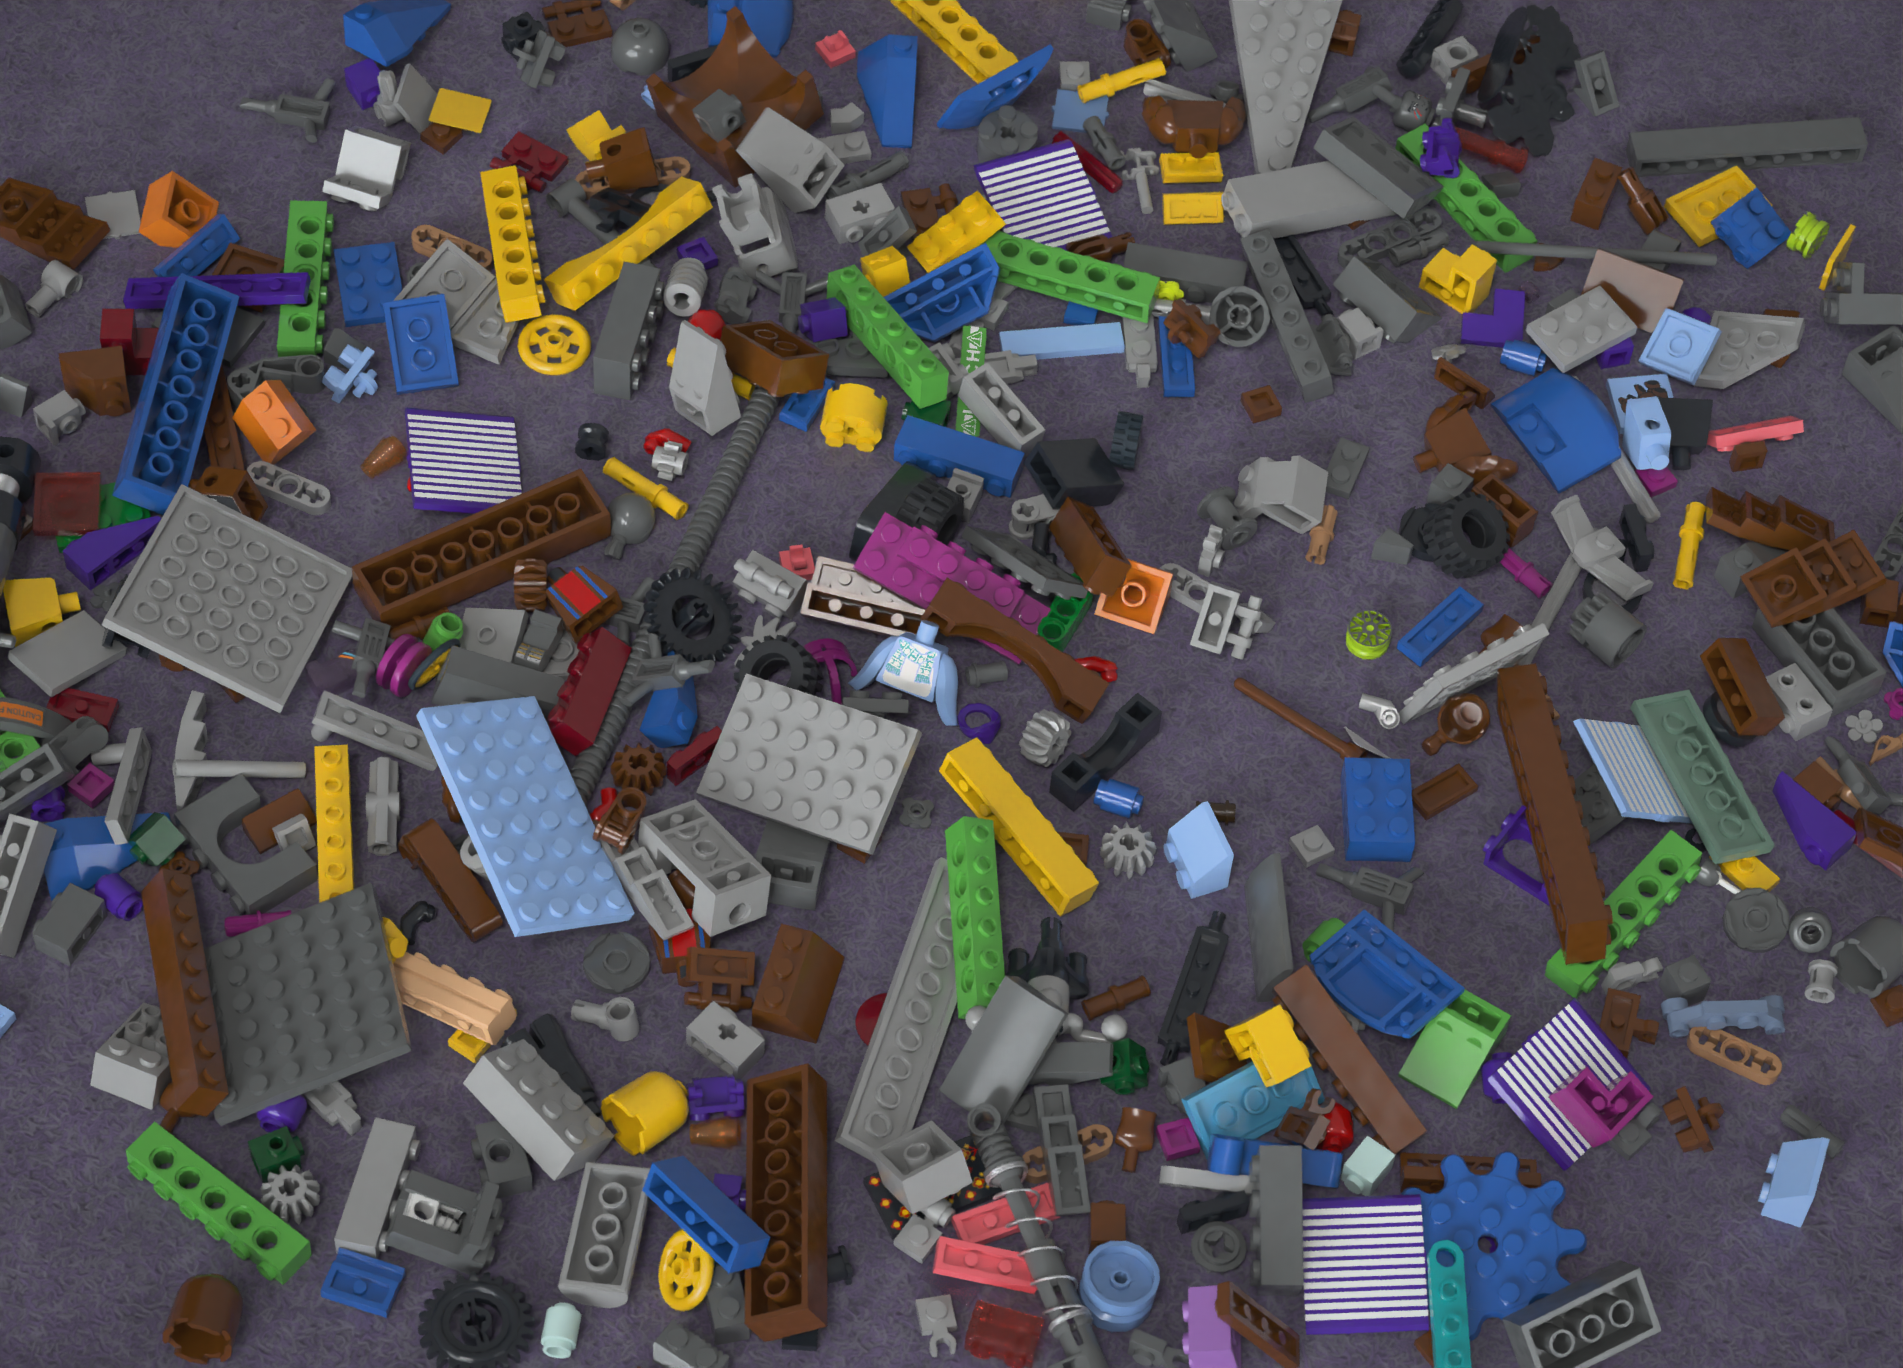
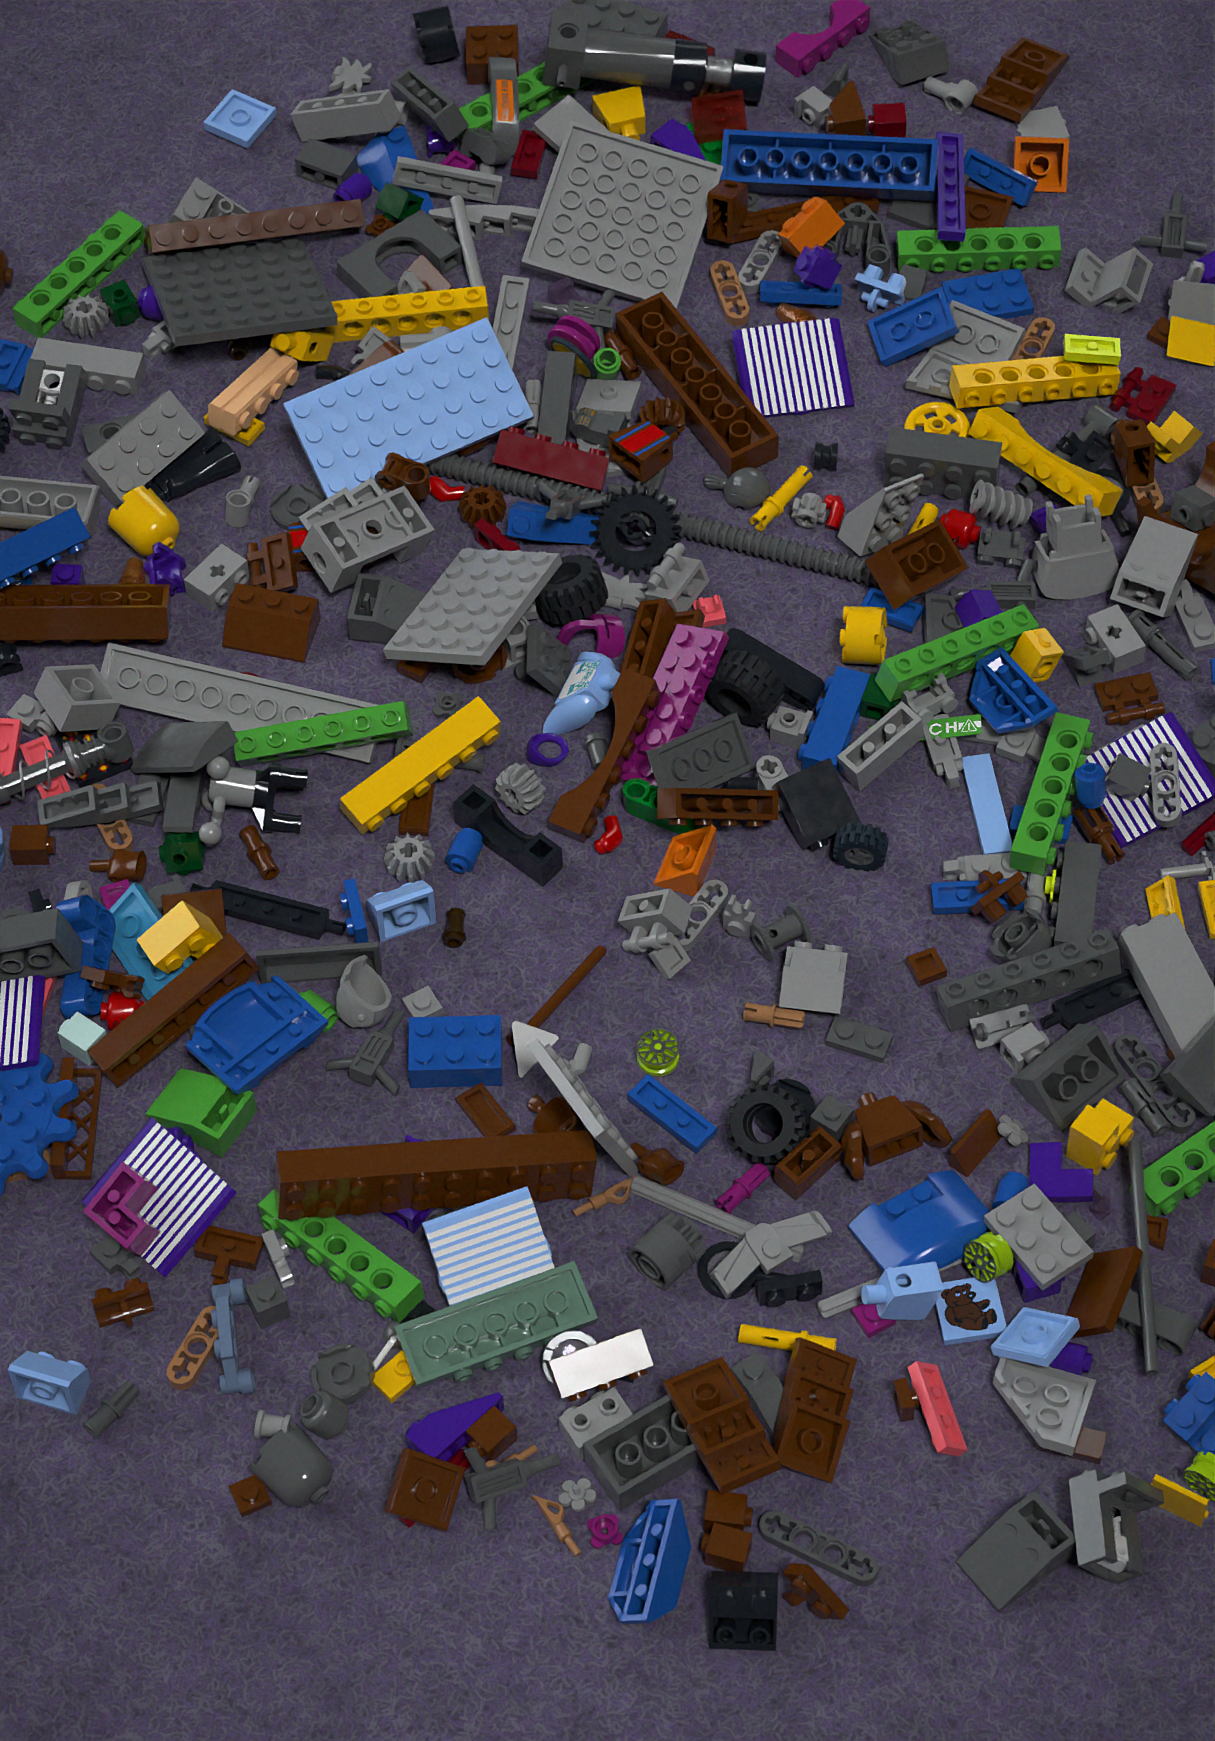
camera: 95 degrees right, 0 degrees up
magenta axle [224,910,291,937] -> none
yellow plate [907,190,1006,273] -> none
black torso [1658,397,1713,470] -> none
none -> light grey helmet [336,955,392,1028]
none -> blue plate [339,878,369,943]
none -> light grey plate [349,326,391,368]
none -> medium nougat beam [710,260,749,326]
none -> blue plate [760,280,842,308]
none -> dark purple brick [793,244,842,289]
none -> lime wheel [963,1232,1014,1283]
none -> neon yellow plate [1063,334,1121,365]
none -> blue brick [1075,763,1106,809]
none -> dark grey brick [1105,753,1152,802]
none -> light grey beam [1150,743,1182,827]

